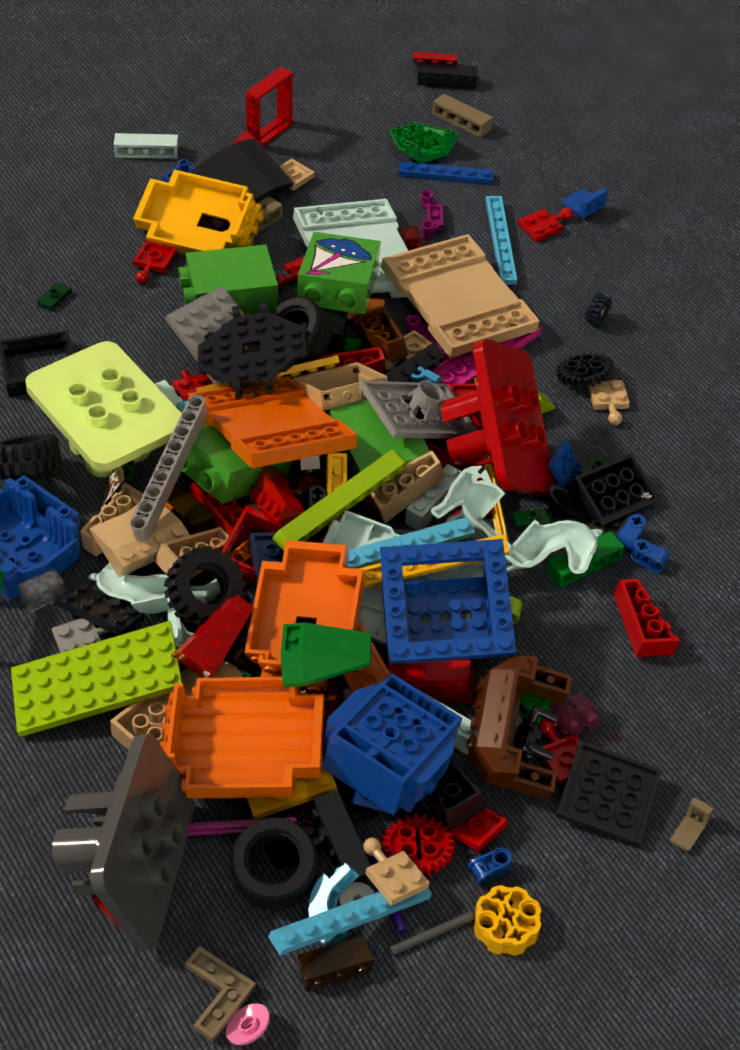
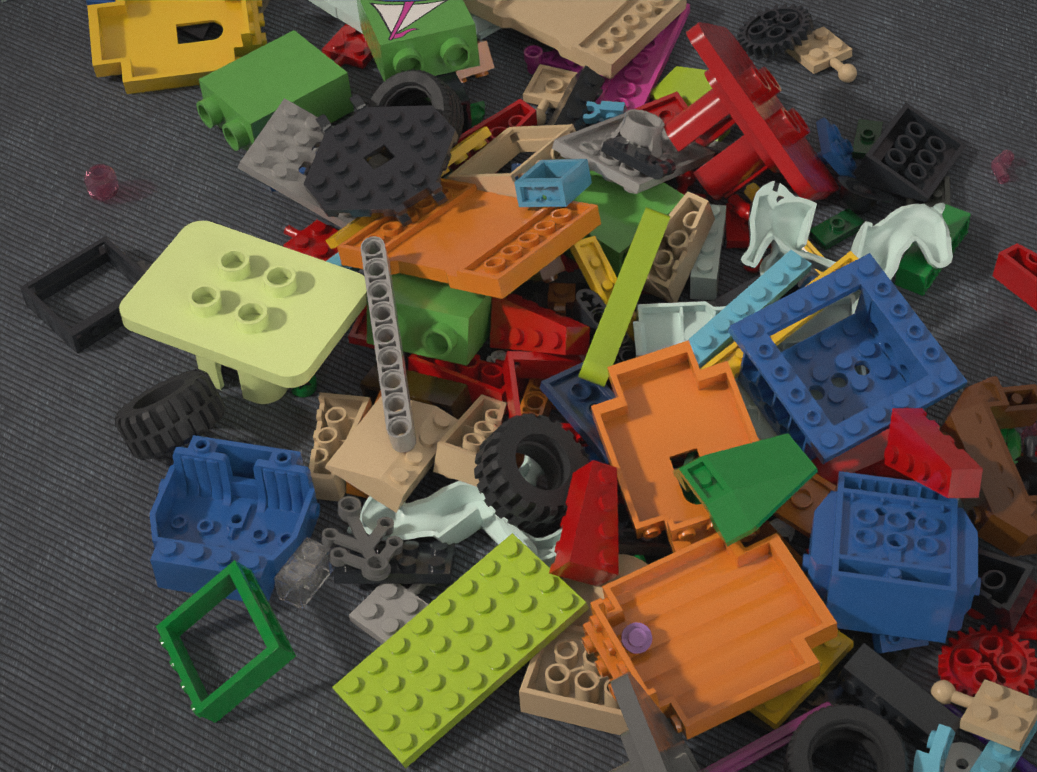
camera: 20 degrees left, 0 degrees up
dark green plate [37,282,72,311] -> none
shield [103,466,126,505] -> none
red plate [133,241,177,284] -> none
reddish brown wedge [352,307,409,361] -> none
blue piece [617,514,646,551] -> none
blue piece [630,539,670,573] -> none
none -> clear pink head [84,164,119,201]
none -> dark grey plant [321,496,403,581]
none -> dark azure window [514,159,592,207]
none -> black plate [601,136,676,180]
none -> medium lavender plate [621,623,652,654]
none -> red wedge [884,408,983,498]
none -> clear pink arm [991,150,1015,184]

